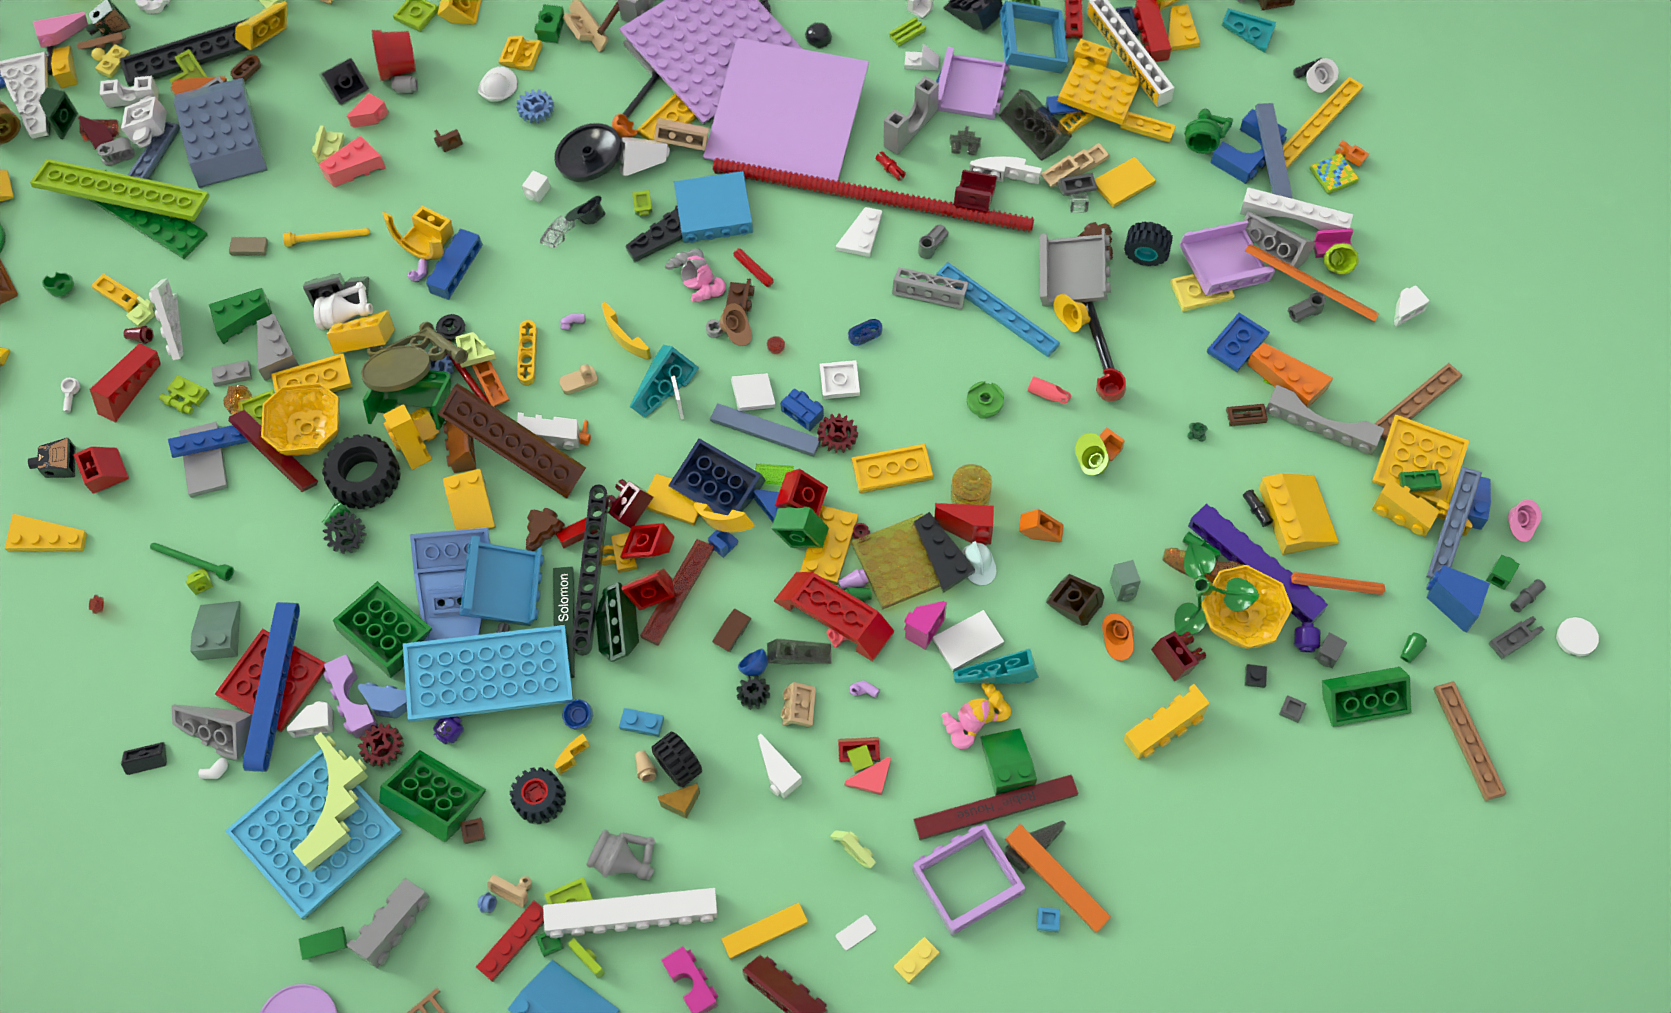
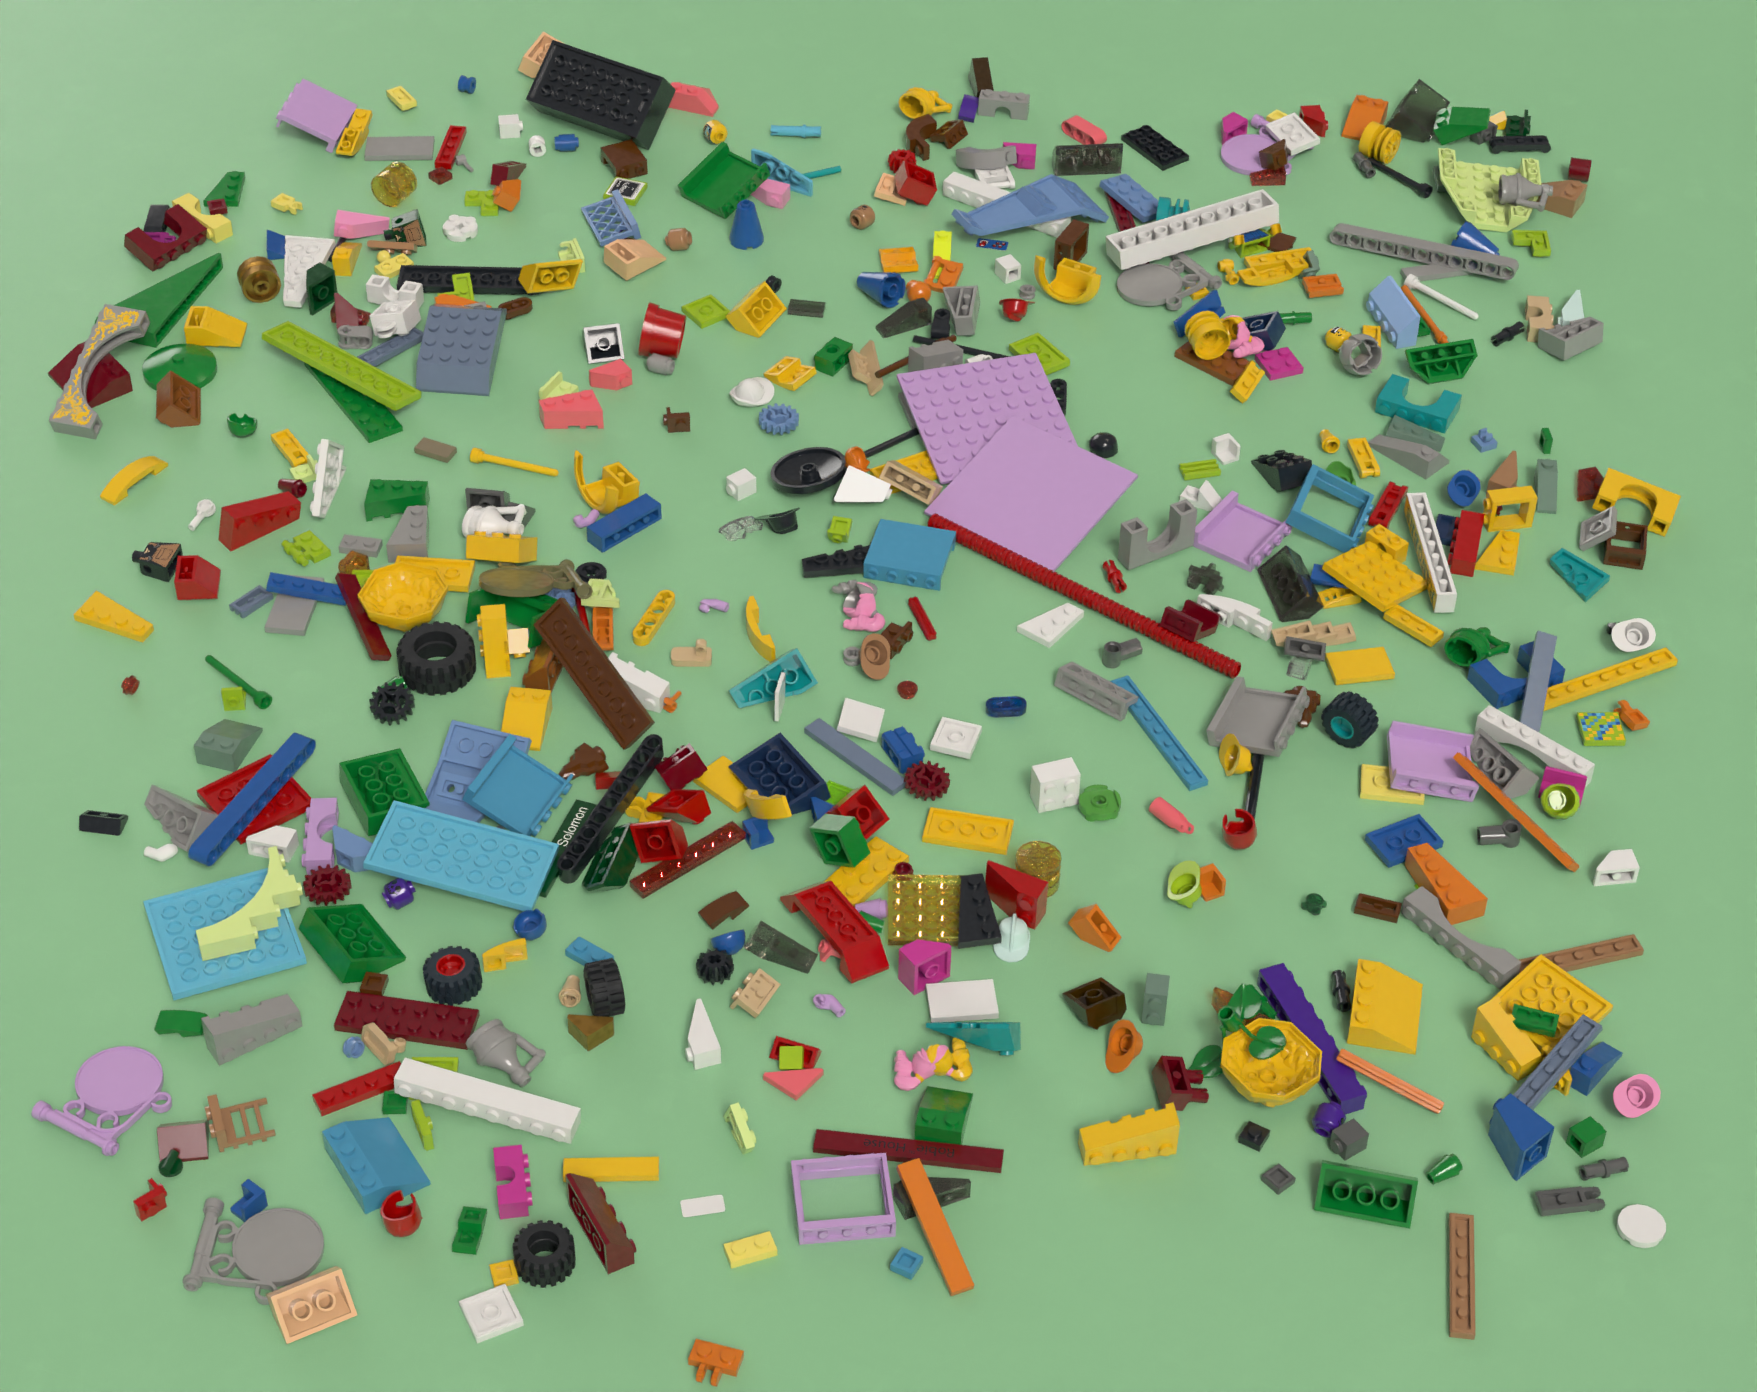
camera: 20 degrees right, 20 degrees down
none -> sand blue tile [229,585,273,619]
none -> dark red plate [334,991,480,1050]
none -> white brick [1030,757,1081,813]

